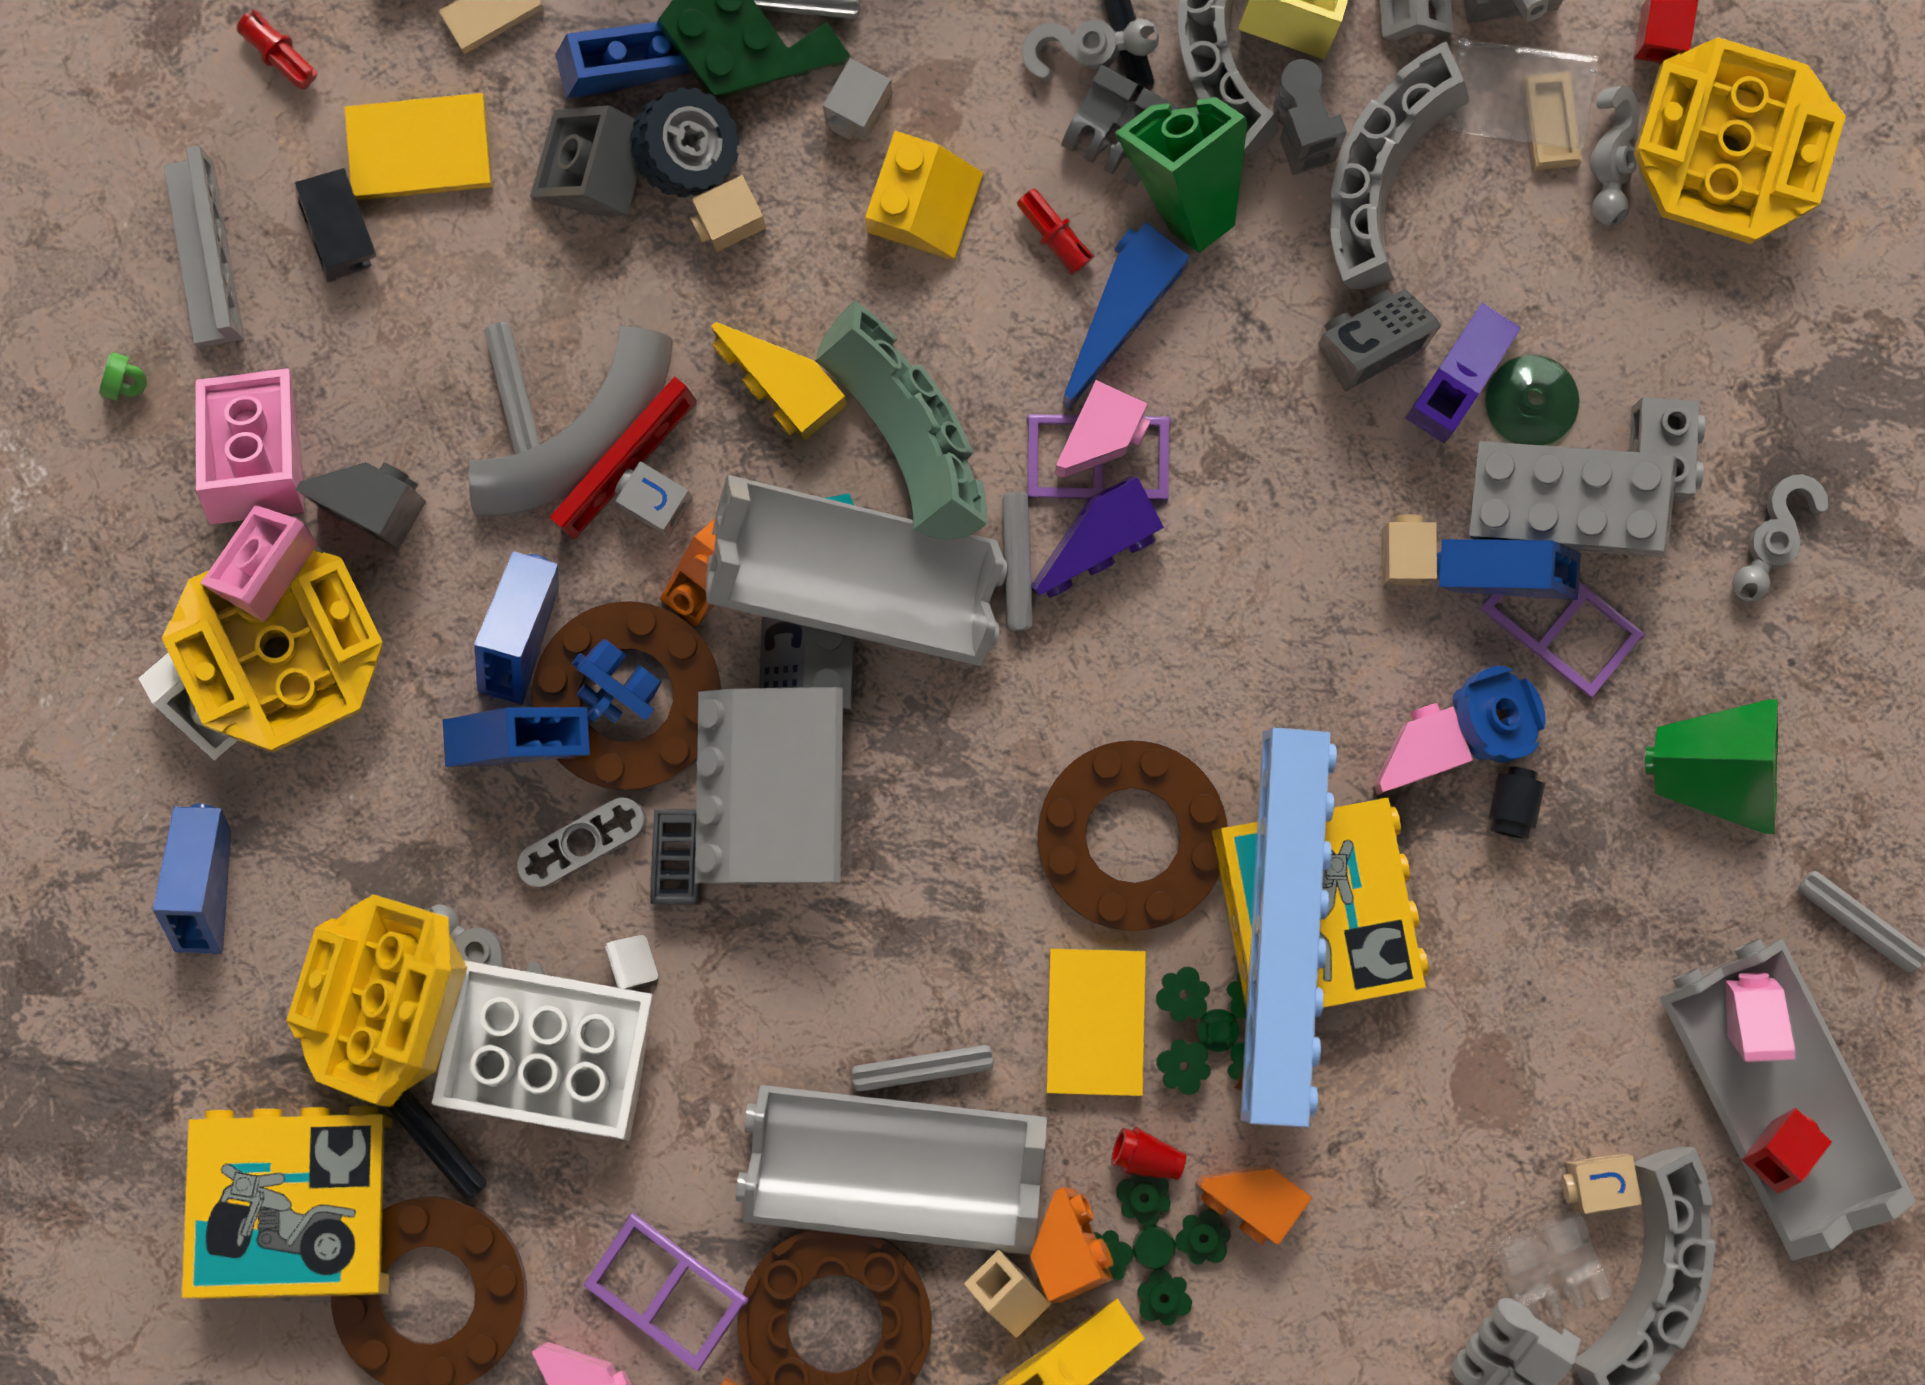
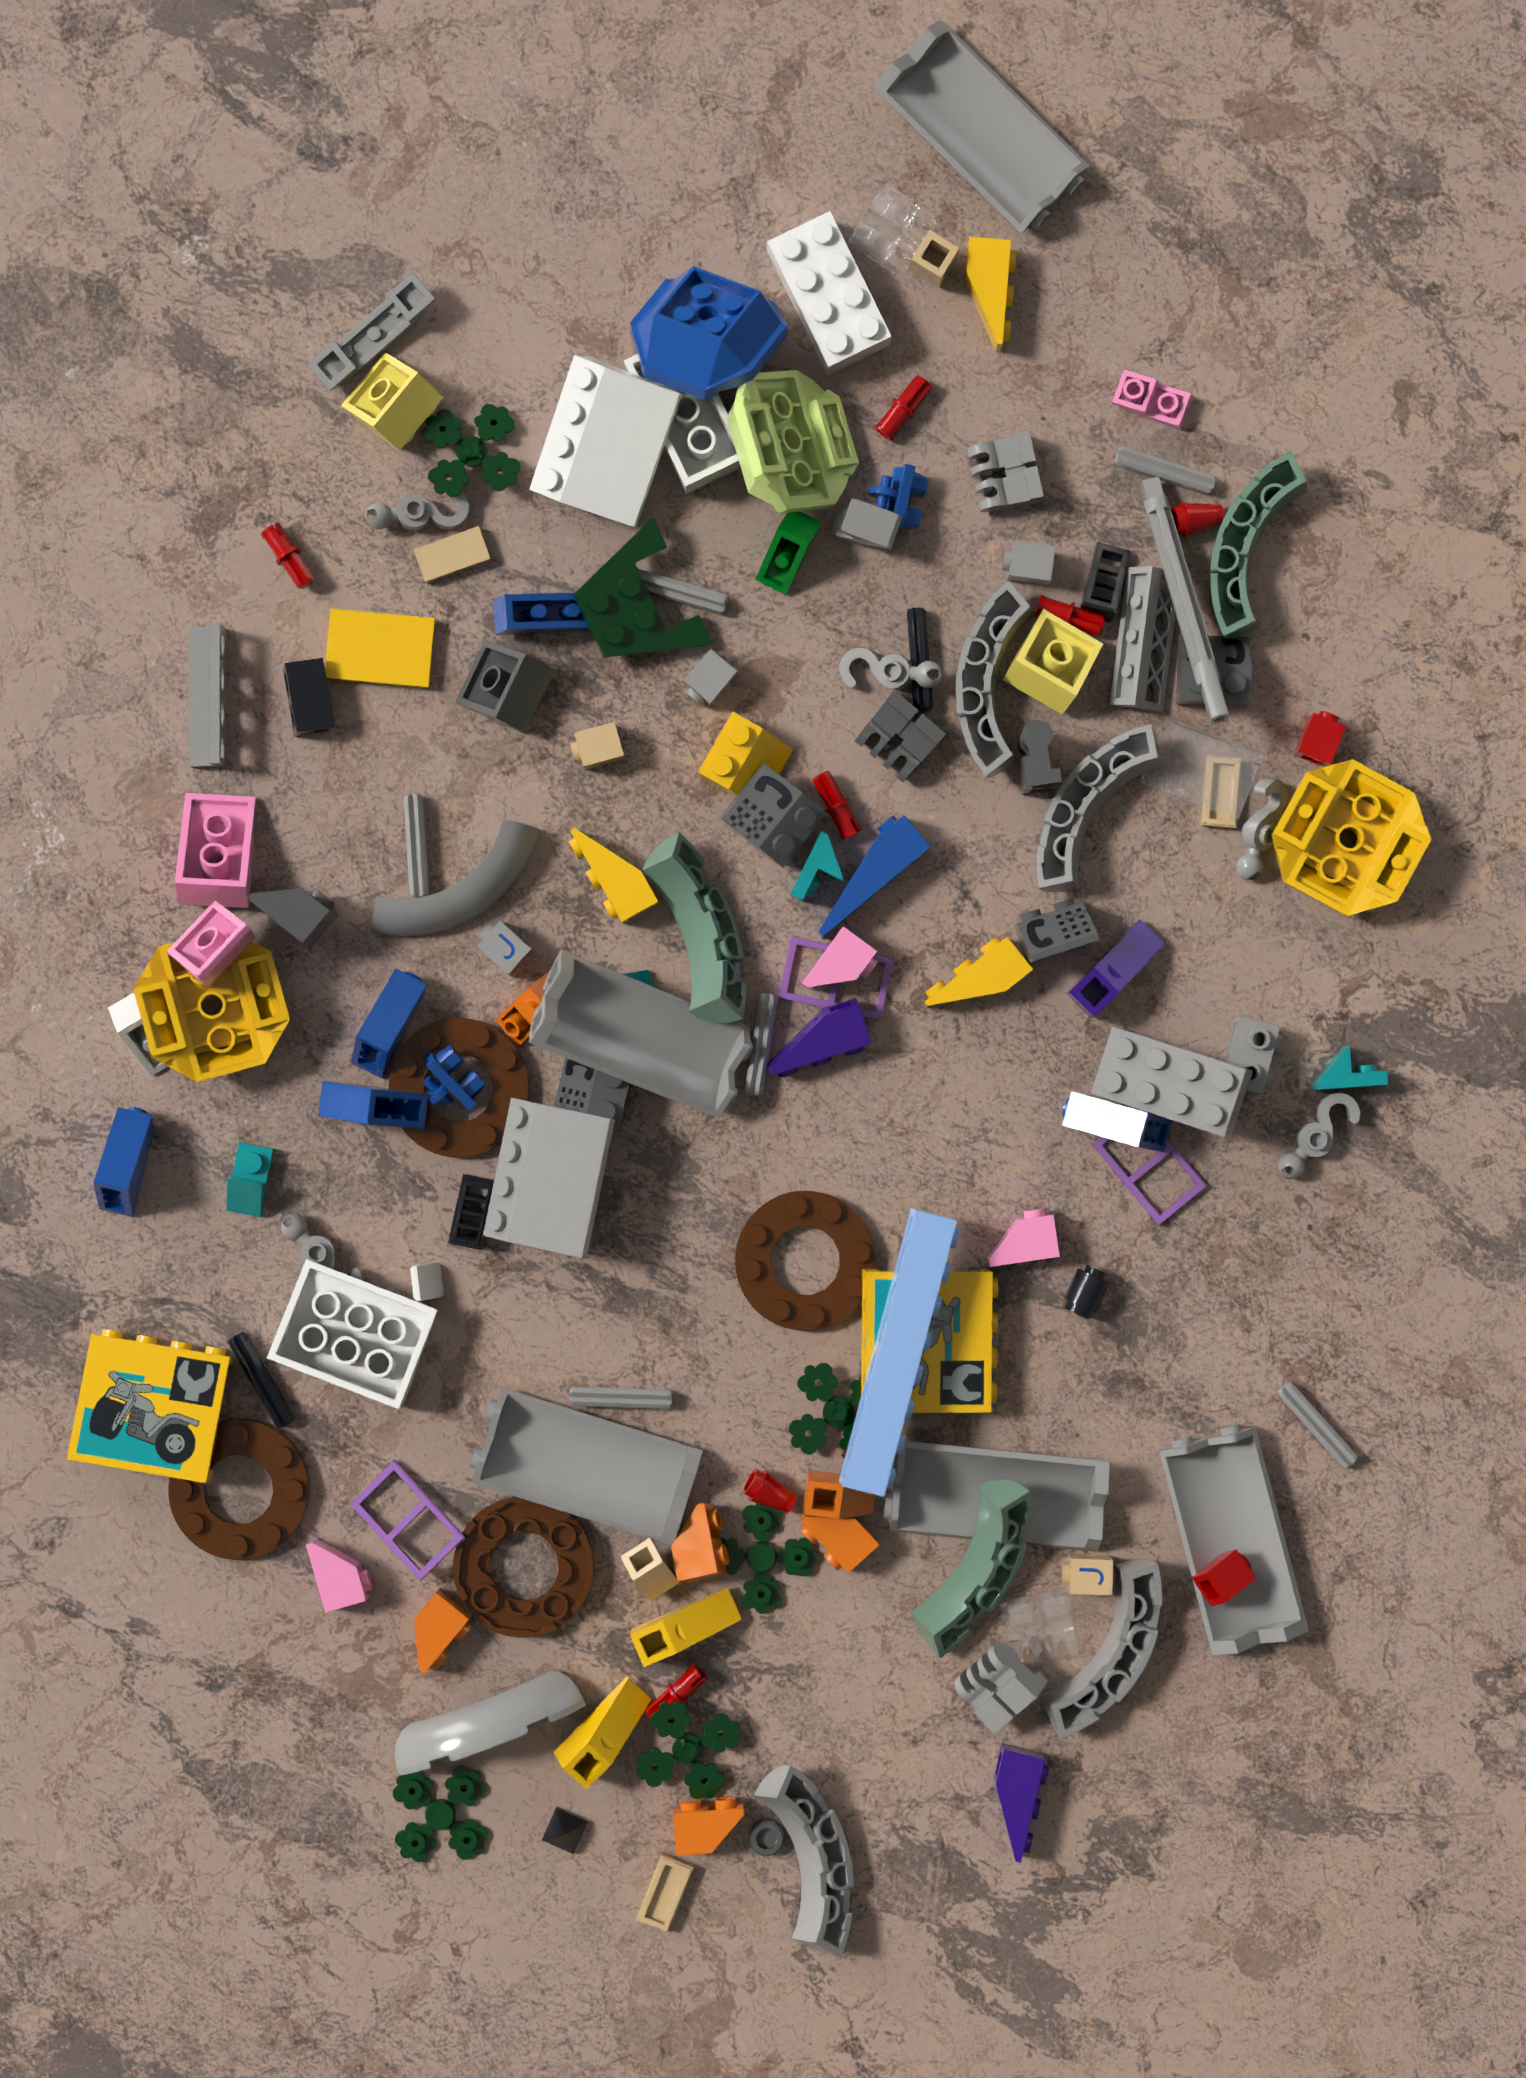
camera: 15 degrees right, 5 degrees up
bright green tile [99,352,147,401] -> none
yellow piece [286,894,467,1107] -> none
light grey beam [517,798,646,888] -> none
red tile [549,376,697,540] -> none
black wheel [630,87,740,197] -> none
yellow tile [1046,948,1146,1096] -> none
green slope [1115,97,1247,253] -> none
tan brick [1382,514,1437,586] -> none
blue plate [1453,666,1546,763] -> none
clear green dish [1485,355,1579,446] -> none
green slope [1645,699,1778,834] -> none
bright pink slope [1725,972,1795,1062] -> none
none -> teal slope [226,1142,275,1217]
none -> dark grey slope [720,763,827,868]
none -> teal slope [790,831,844,902]
none -> orange slope [803,1470,875,1519]
none -> light grey cylinder [883,1441,1110,1552]
none -> sand green brick [911,1479,1032,1658]
none -> yellow slope [923,937,1033,1007]
none -> teal slope [1312,1045,1388,1090]

